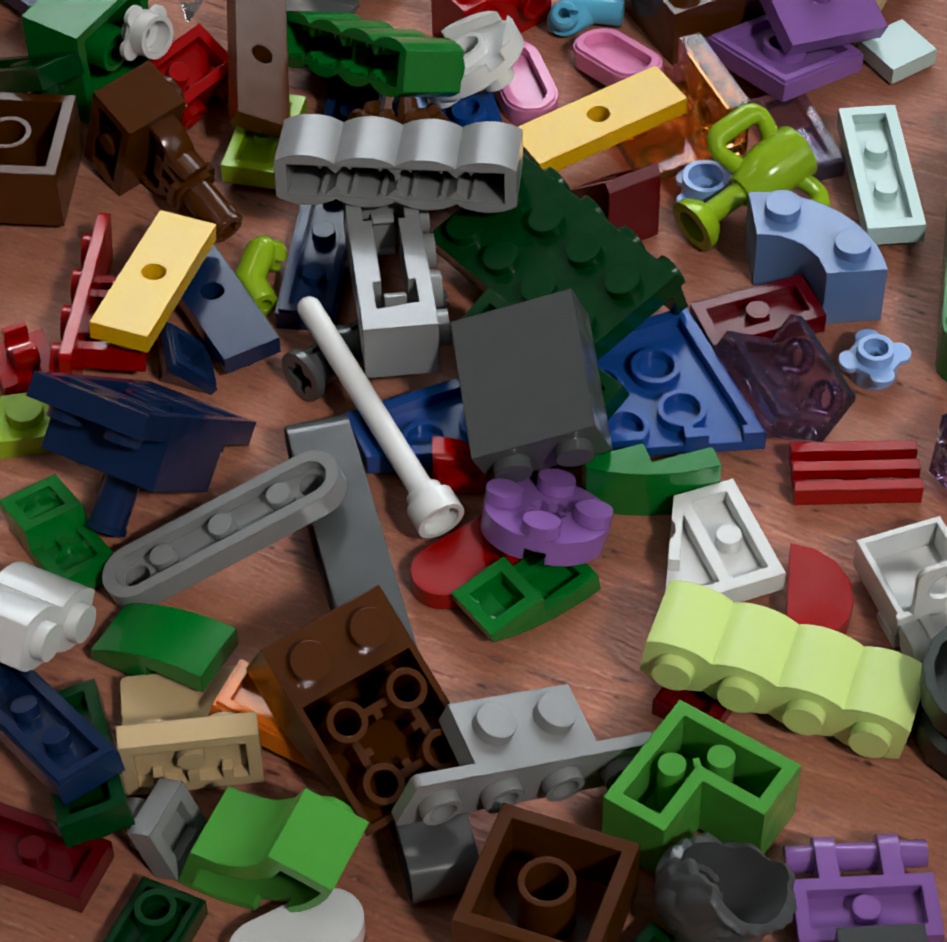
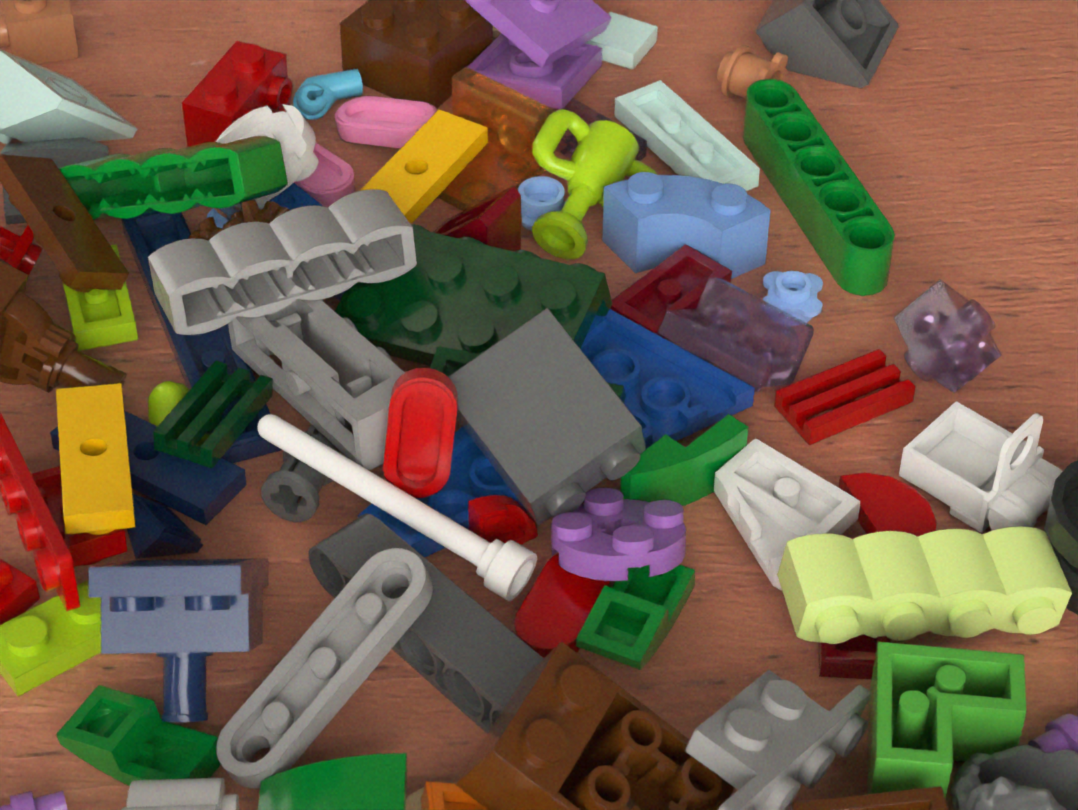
camera: 30 degrees left, 5 degrees down
none -> dark green tile [153,360,273,468]
none -> red tile [383,368,458,498]

